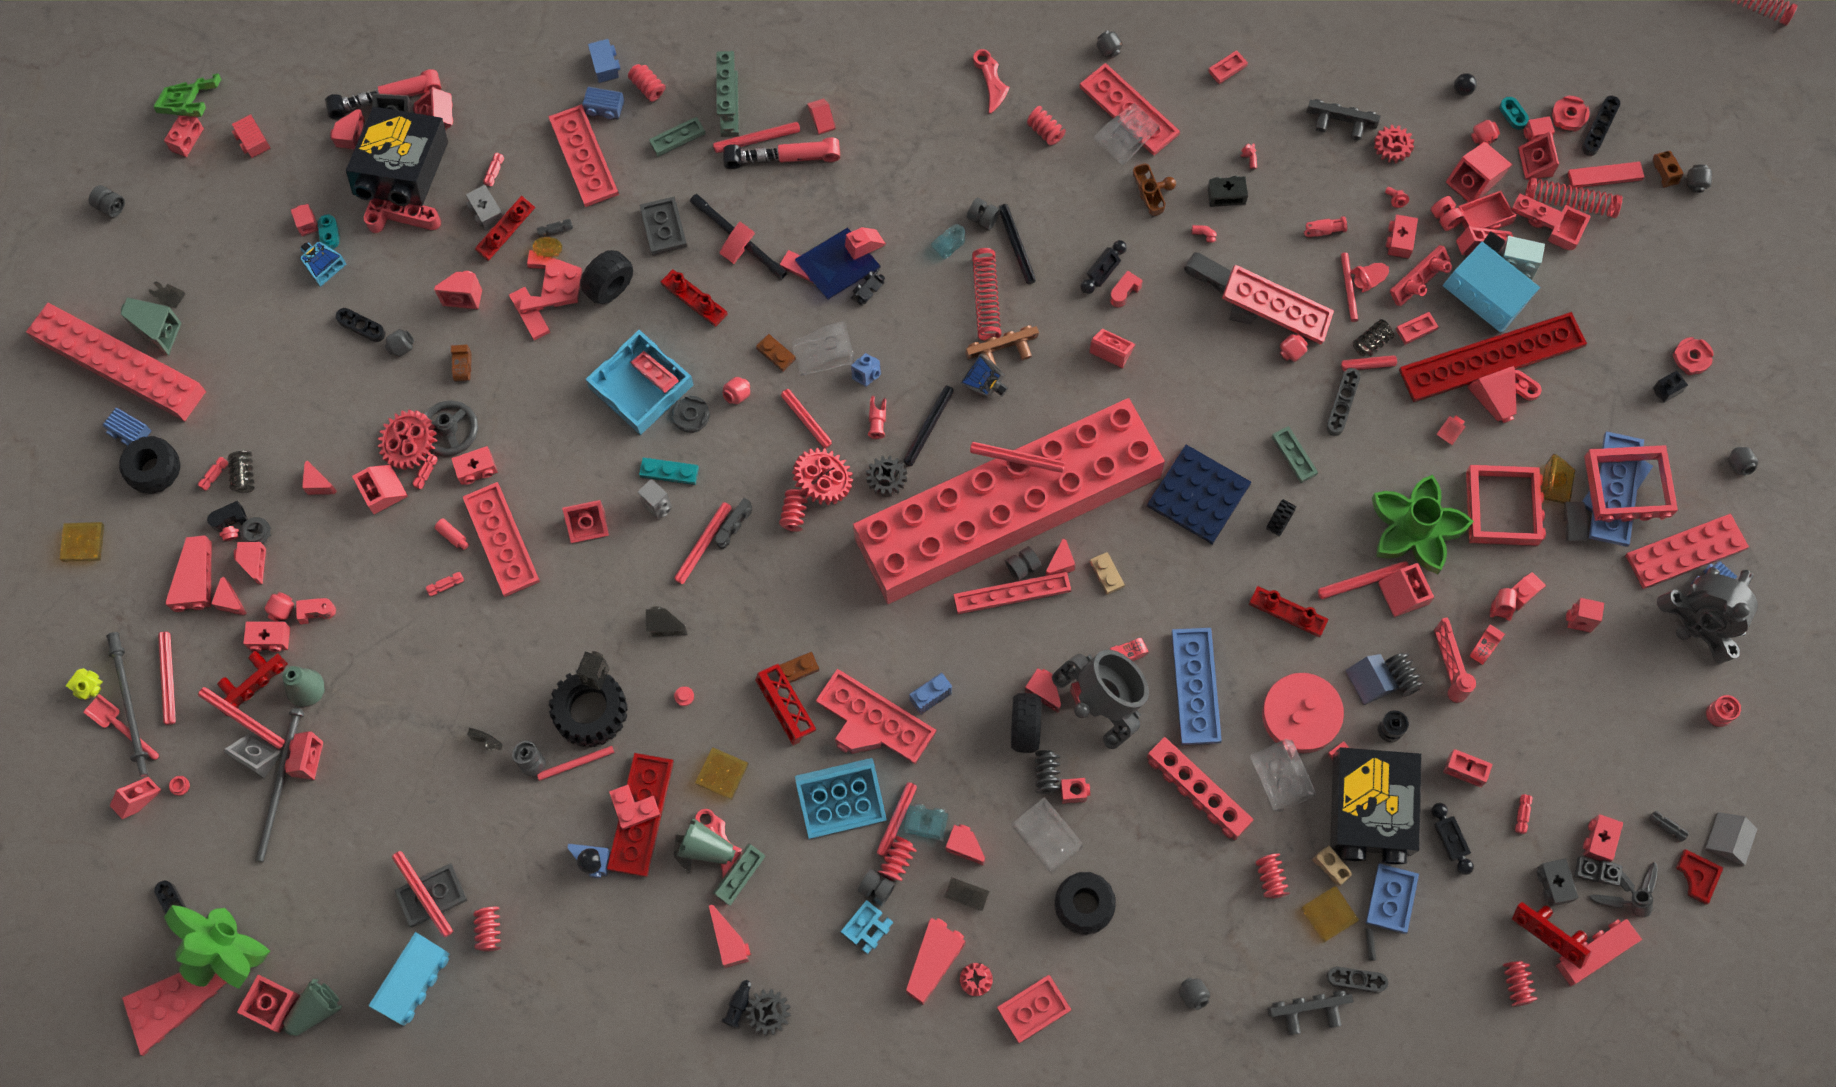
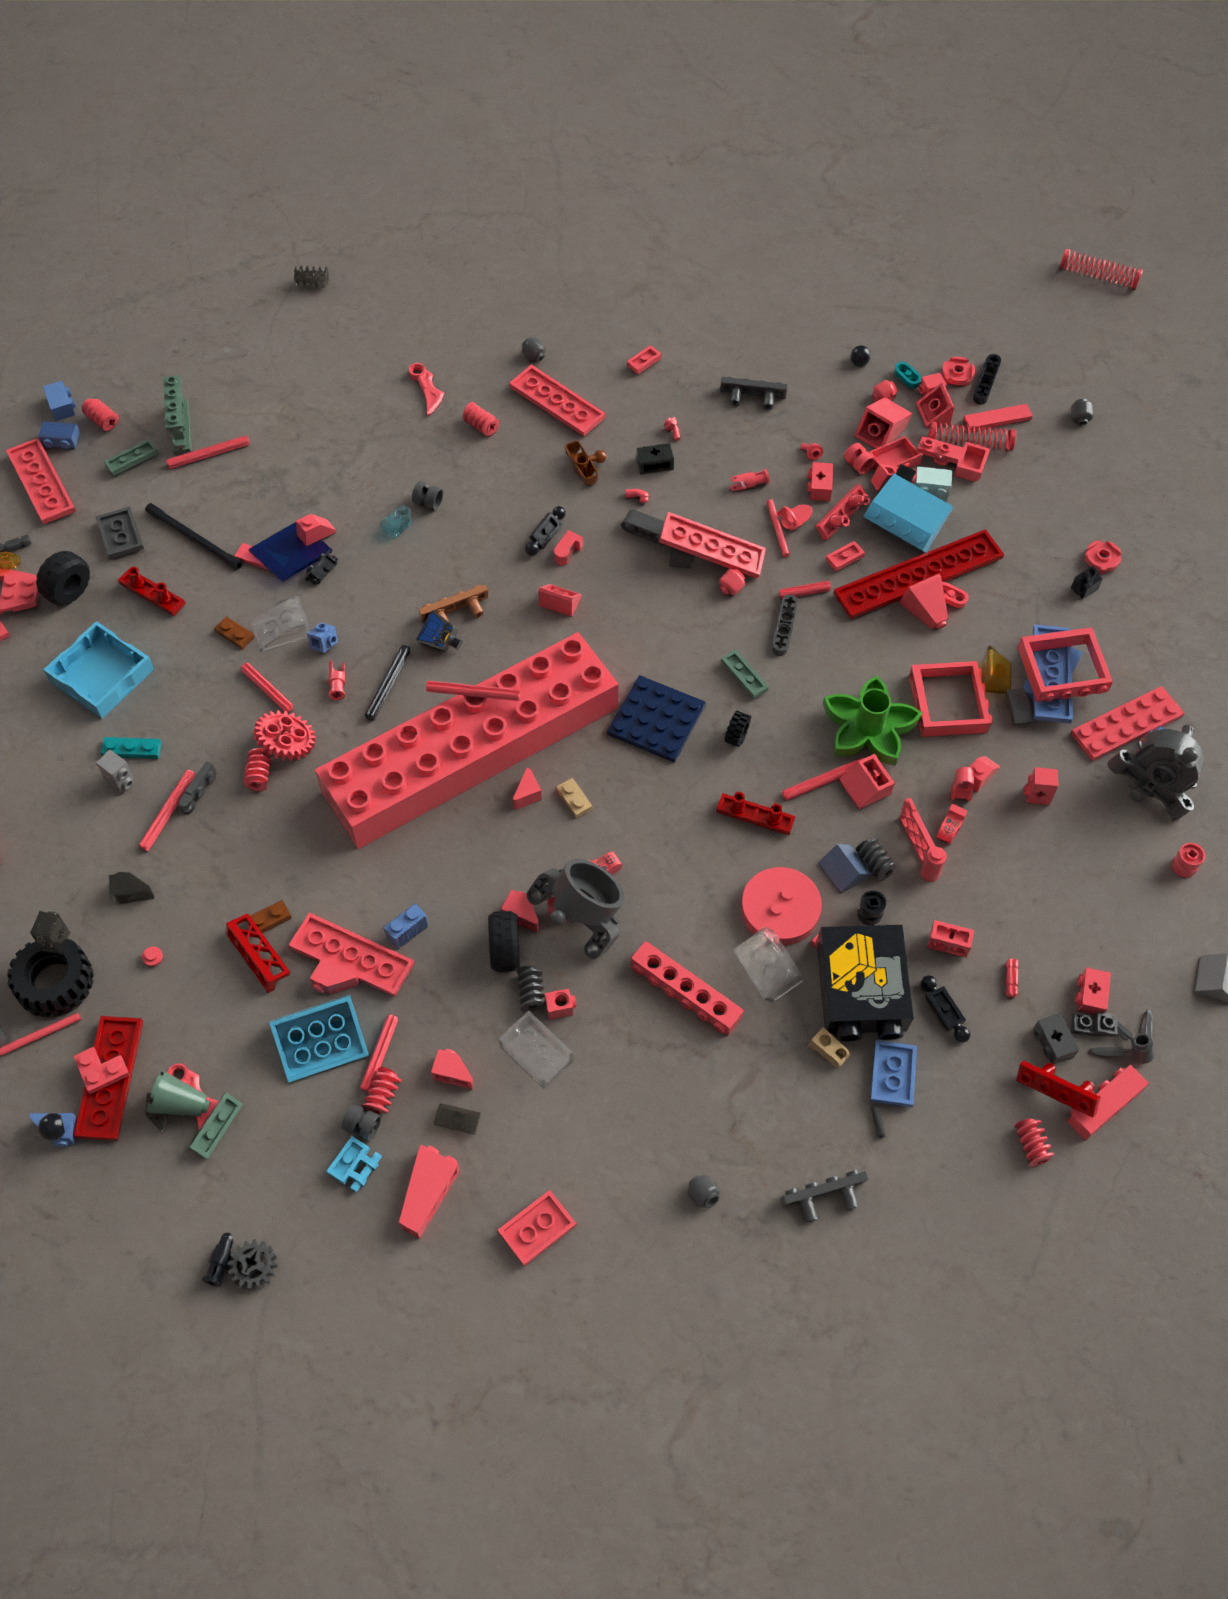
camera: 10 degrees left, 10 degrees down
coral slope [562,500,609,543] -> none
coral tile [630,351,679,393] -> none
dark grey tile [672,396,710,433] -> none
clear yellow plate [695,747,749,800] -> none
coral slope [709,905,751,968] -> none
coral slope [720,222,755,264] -> none
piece [723,137,840,169] -> none
coral head [723,377,750,405] -> none
coral slope [807,98,835,134] -> none
dark grey gear [866,455,907,497] -> none
clear light blue brick [904,804,948,841] -> none
coral plate [954,572,1071,614] -> none
coral gear [960,963,993,996] -> none
coral piece [972,248,1001,341] -> none
black axle [998,204,1036,284] -> none
dark grey wheel [1005,546,1042,581] -> none
black tyre [1055,872,1116,935] -> none
clear slope [1094,103,1160,166] -> none
medium blue plate [1172,628,1222,745] -> none
coral piece [1256,853,1290,898] -> none
clear yellow plate [1301,886,1359,943] -> none
dark grey beam [1327,966,1388,993] -> none
clear smoke piece [1353,319,1395,357] -> none
coral gear [1374,125,1414,163] -> none
coral bracket [1436,415,1466,445] -> none
dark grey axle [1649,811,1689,841] -> none
dark orange leg [1653,151,1684,188] -> none
red tile [1676,849,1723,905] -> none
dark grey head [1728,447,1758,476] -> none

